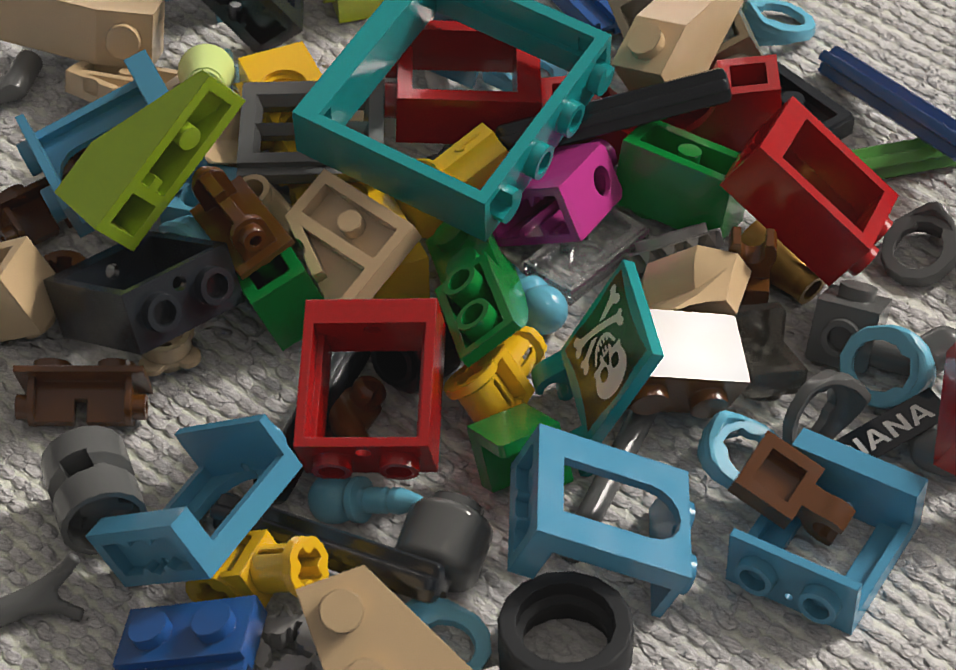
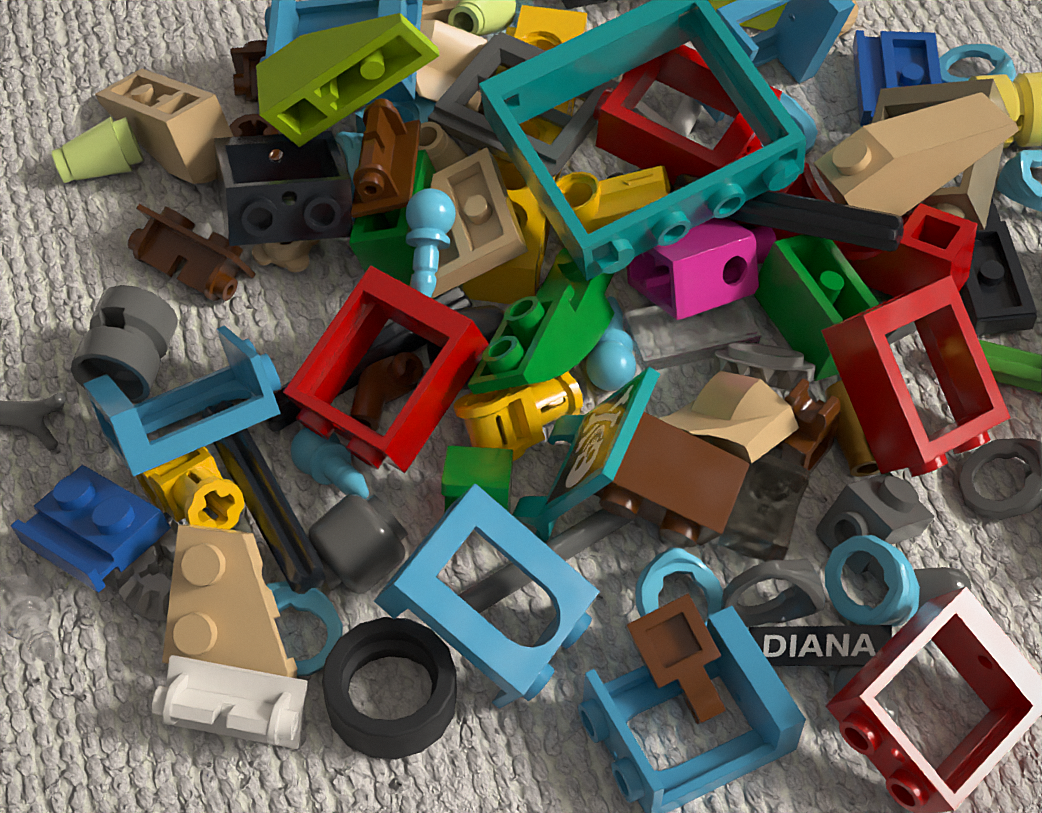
camera: 30 degrees right, 10 degrees up
none -> medium azure bar [406,188,456,298]

